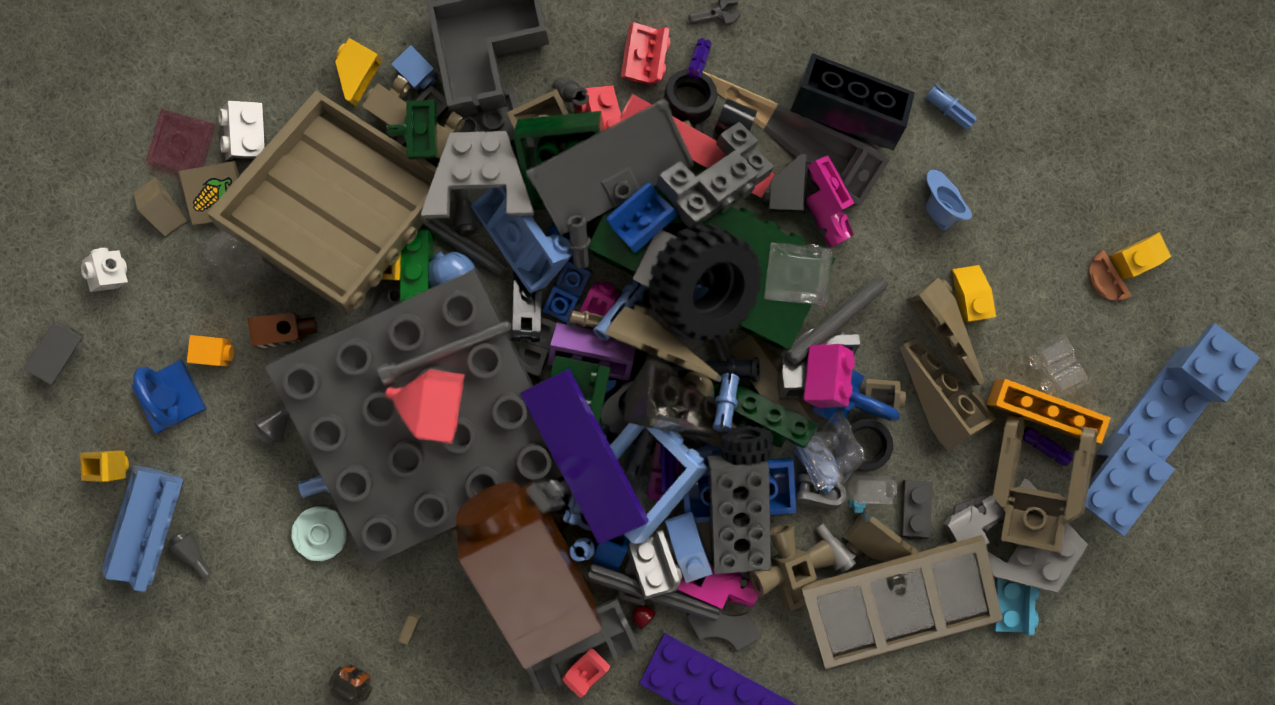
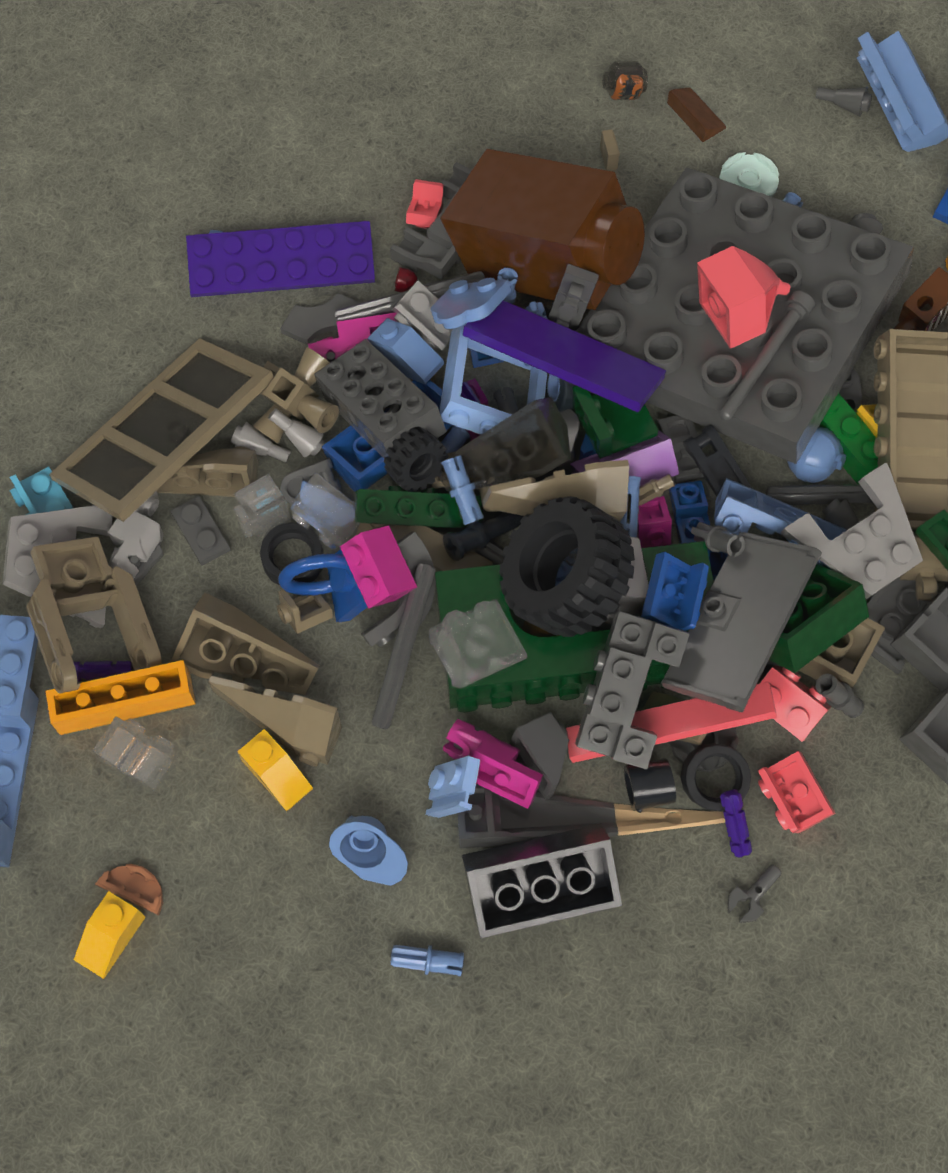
camera: 145 degrees right, 20 degrees down
none -> light grey cone [268,408,324,458]
none -> light blue plate [425,756,480,818]
none -> medium blue plate [430,278,511,329]
none -> reddish brown slope [667,88,726,142]

